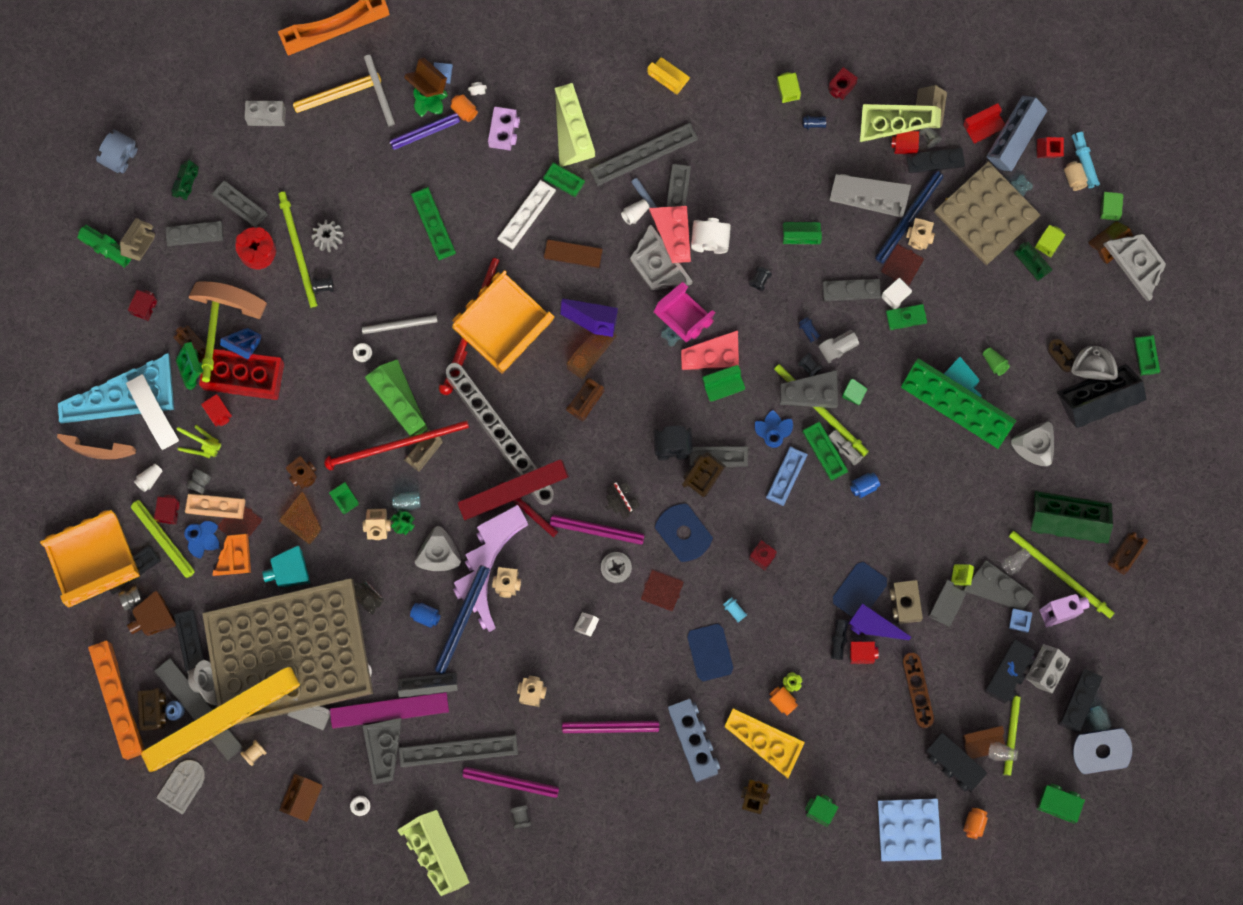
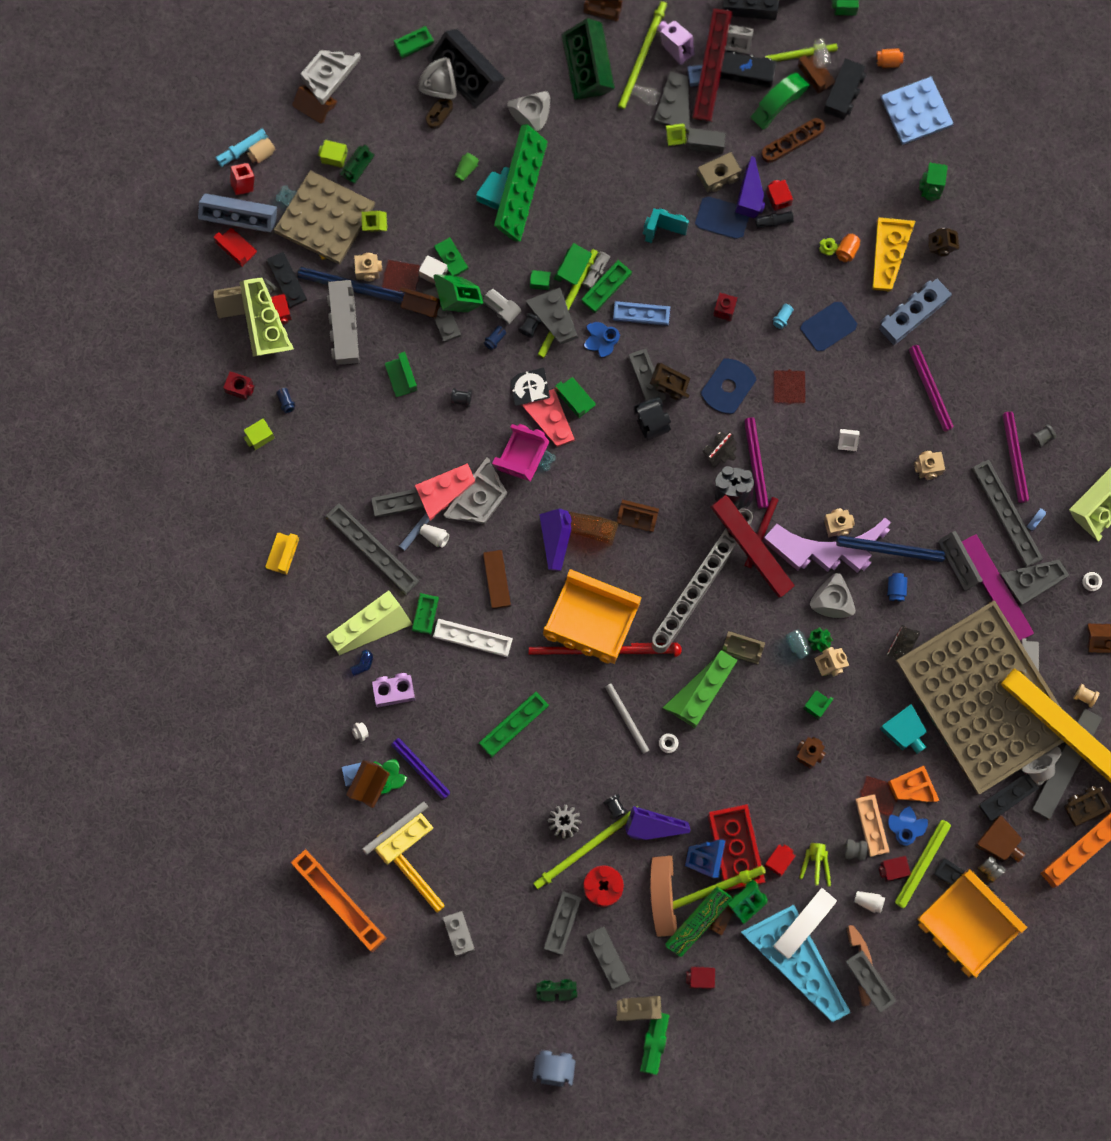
camera: 115 degrees left, 0 degrees up
medium blue plate [165,701,185,721] -> none
clear orange wing [279,492,322,545] -> none
red bar [324,421,469,470] -> none
orange brick [451,95,478,122] -> none
light grey gear [601,552,632,583] -> none
white brick [691,218,731,254] -> none
blue brick [850,472,880,498] -> none
bright green panel [1100,192,1123,221] -> none
none -> clear blue arm [350,650,373,676]
none -> lime brick [361,211,387,232]
none -> light yellow tile [375,813,433,865]
none -> reddish brown panel [399,287,440,318]
none -> green slope [433,274,484,313]
none -> sticker [511,368,550,406]
none -> green panel [553,243,592,285]
none -> dark purple slope [625,806,691,840]
none -> teal bracket [643,208,689,243]
none -> green tile [665,886,733,957]
none -> dark red tile [693,8,732,122]
none -> black brick [715,466,754,511]
none -> green arch [751,73,810,130]
none -> dark grey plate [845,950,897,1013]
none -> light blue tile [1027,508,1046,531]

